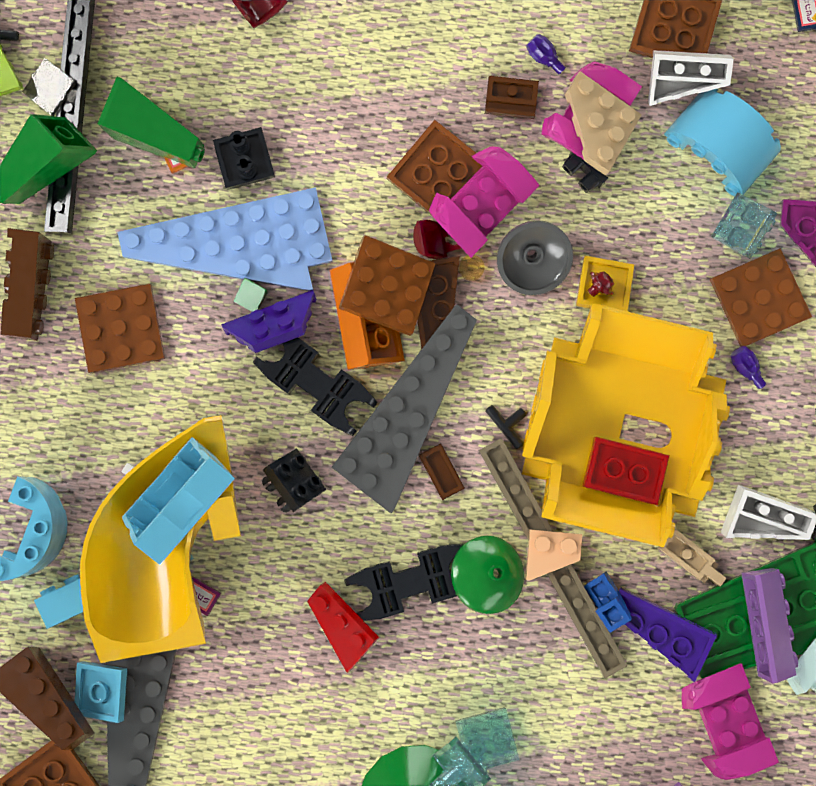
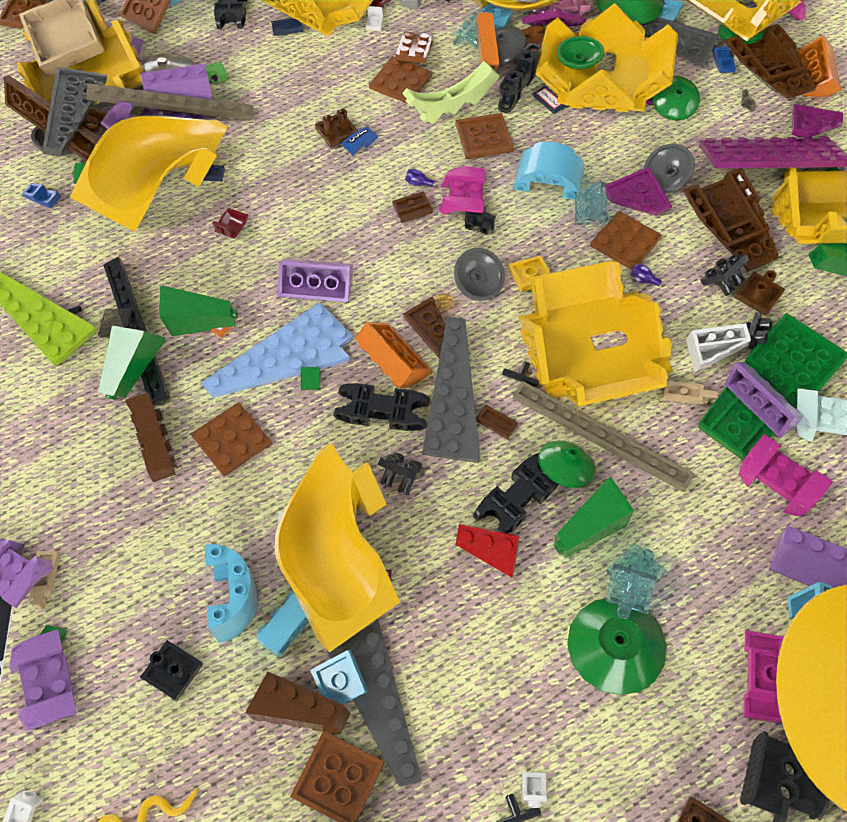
camera: 20 degrees left, 25 degrees down
medium azure tile [122,437,235,565] -> none
black plate [213,127,275,190] -> none
dark purple wing [221,290,317,353] -> none
dark orange plate [339,235,435,336] -> none
dark orange plate [387,120,482,217] -> none
dark red piece [413,220,462,259] -> none
dark pink piece [429,146,540,258] -> none
light nougat wing [525,529,582,580] -> none
tan plate [565,71,642,175] -> none
red tile [582,437,670,505] -> none
blue slope [584,571,632,633] -> none
dark red plant [588,271,614,297] -> none
dark purple wing [619,587,717,682] -> none
white wedge [648,50,734,106] -> none
none -> medium lavender slope [278,259,353,302]
none -> green slope [554,477,634,558]

